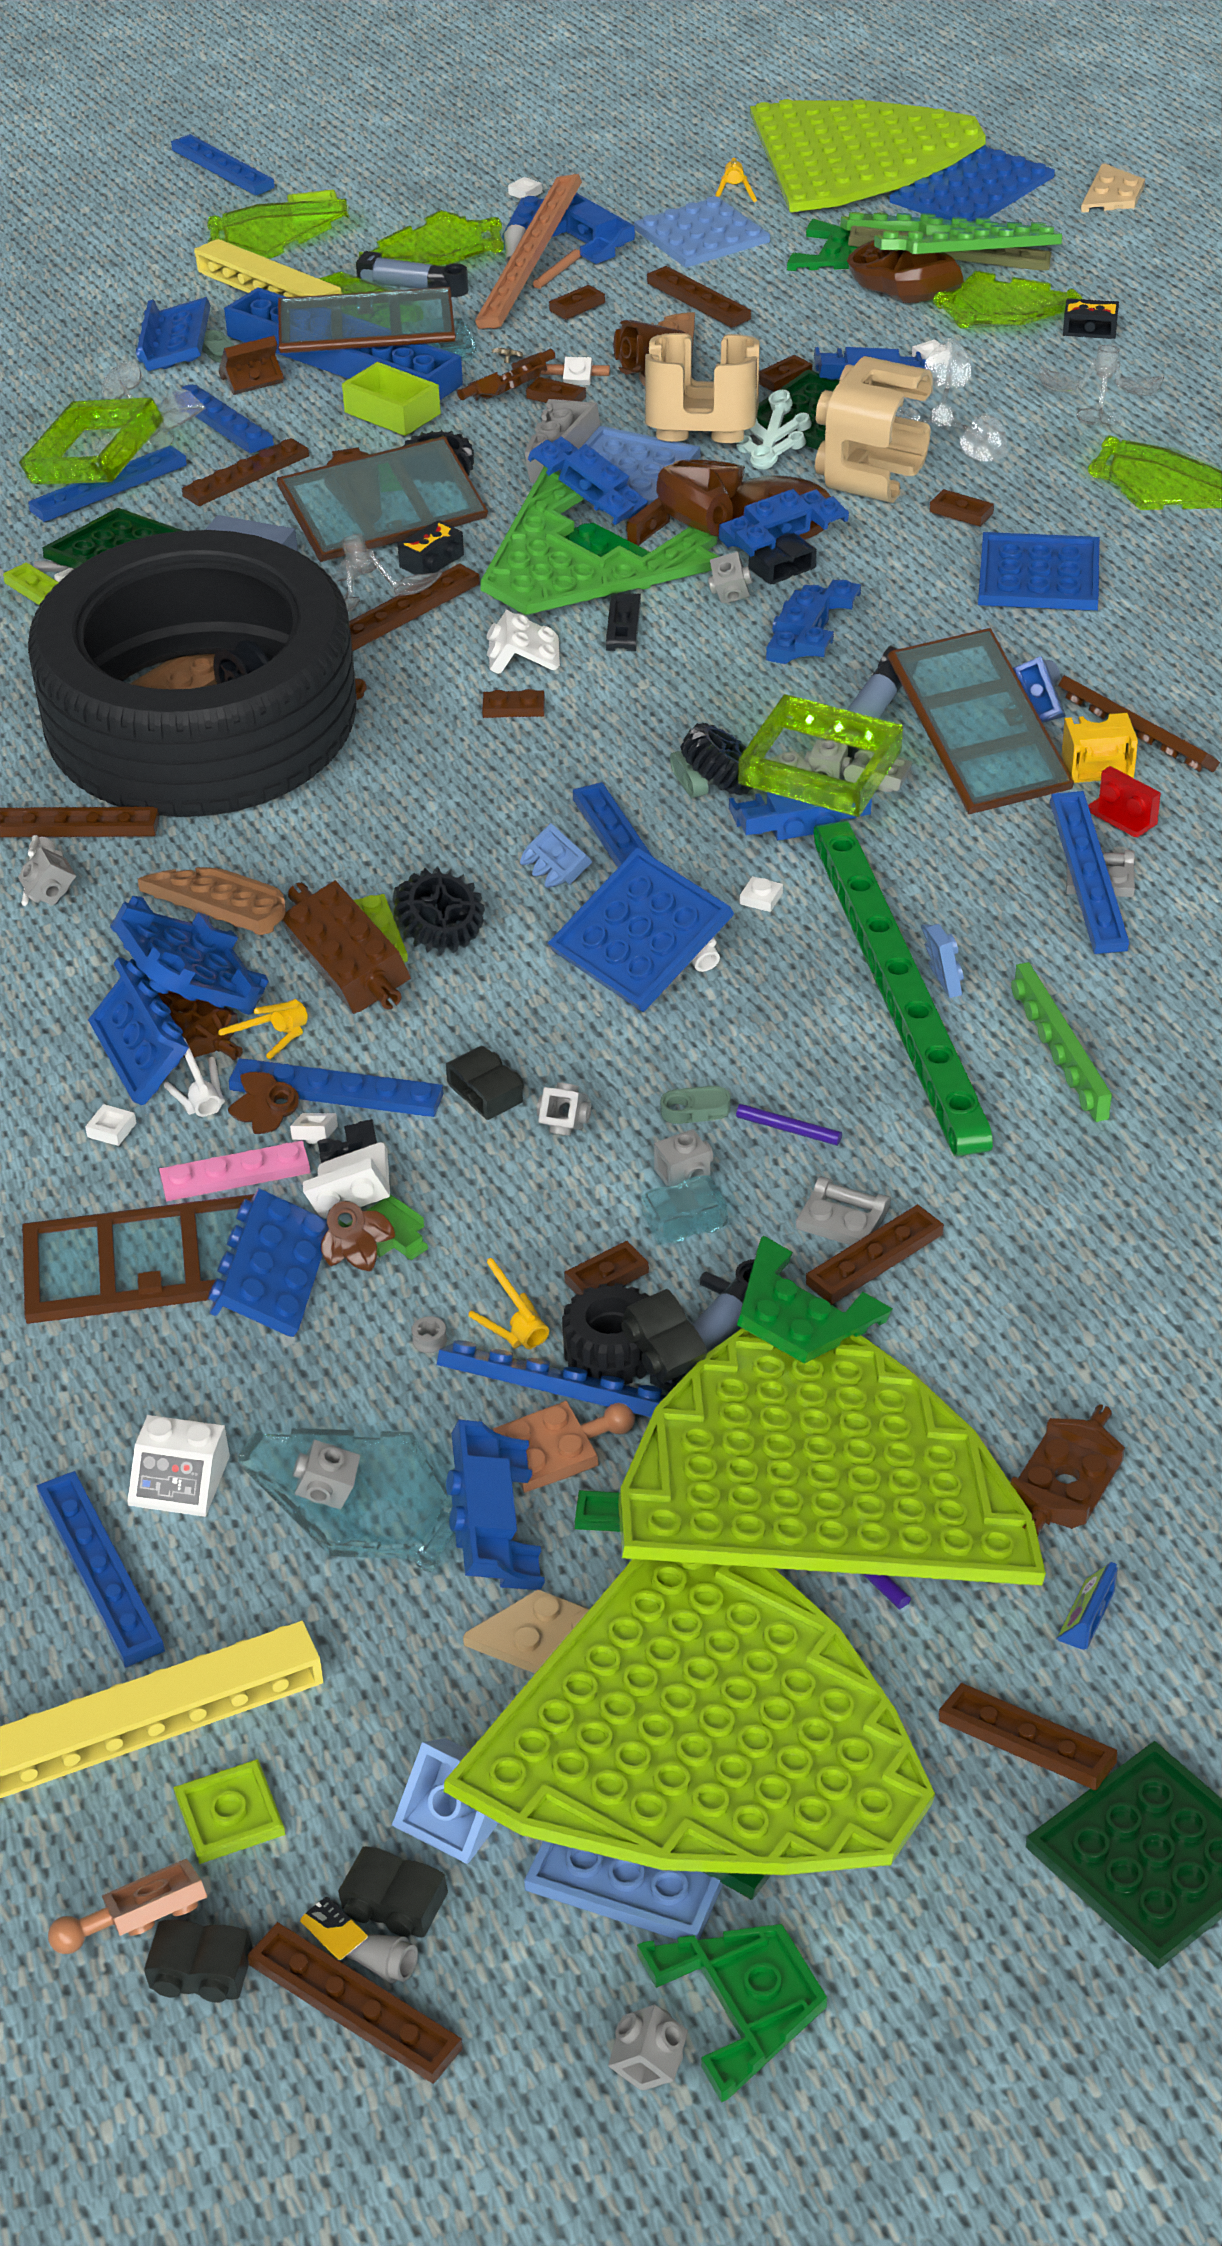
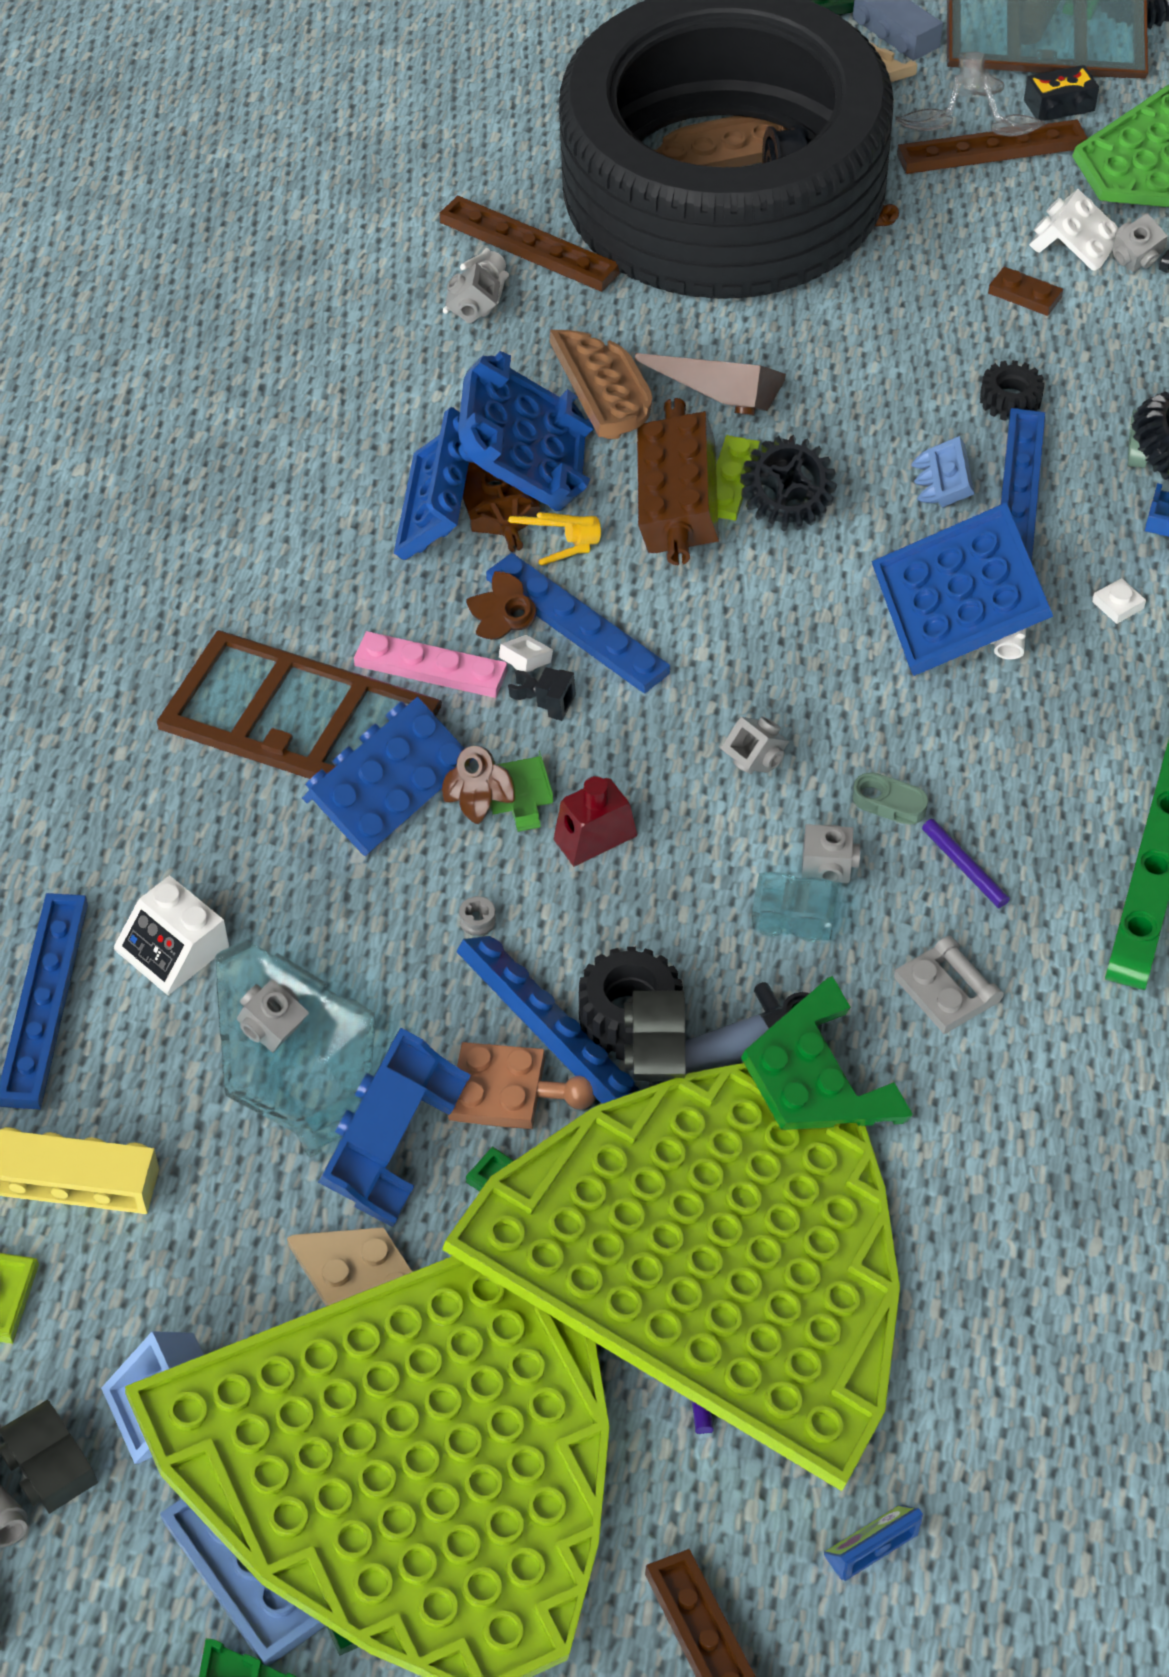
camera: 30 degrees right, 10 degrees up
white plate [85,1104,136,1146] -> none
white plant [164,1038,225,1117] -> none
white bracket [303,1143,390,1219] -> none
pearl dark grey brick [446,1046,524,1120] -> none
yellow plant [468,1258,549,1349] -> none
reddish brown plate [564,1241,649,1295] -> none
reddish brown plate [806,1204,944,1305] -> none
reddish brown plate [1011,1404,1125,1537] -> none
none -> dark red torso [553,776,637,867]
none -> wedge [635,353,786,416]
none -> black tyre [980,360,1045,421]
none -> light grey brick [1112,213,1168,272]

